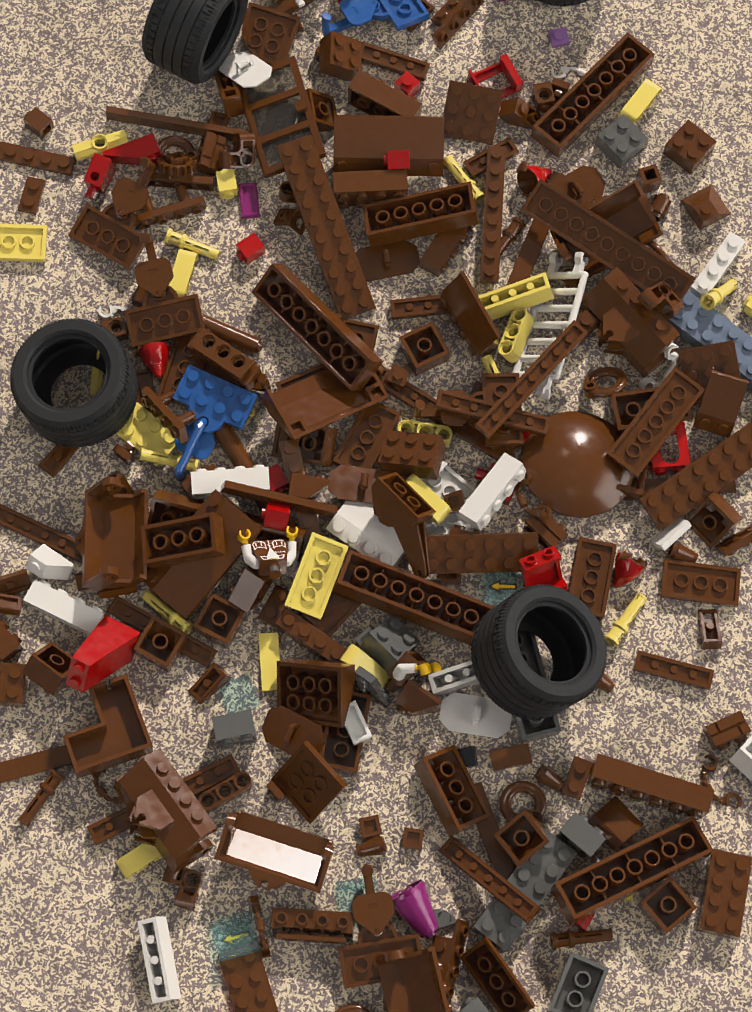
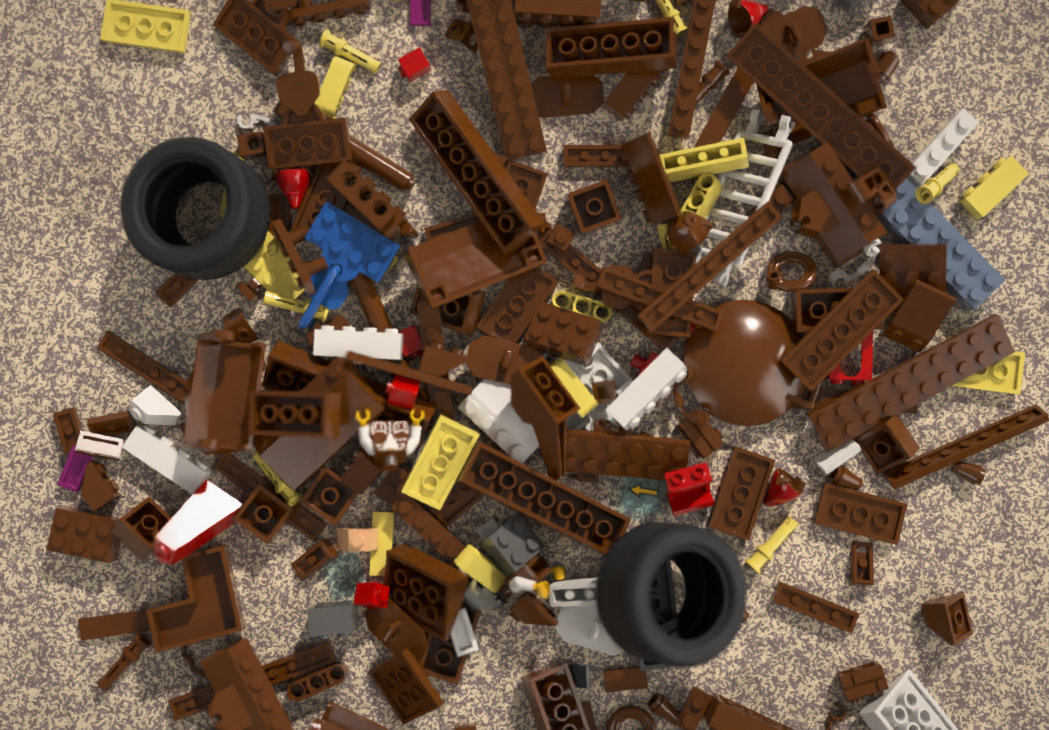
camera: 15 degrees right, 15 degrees up
reddish brown tile [266,780,285,803] -> none
reddish brown slope [681,184,731,230] -> none
none -> light nougat slope [337,527,378,551]
none -> red brick [353,582,390,609]
none -> reddish brown helmet [666,213,714,253]

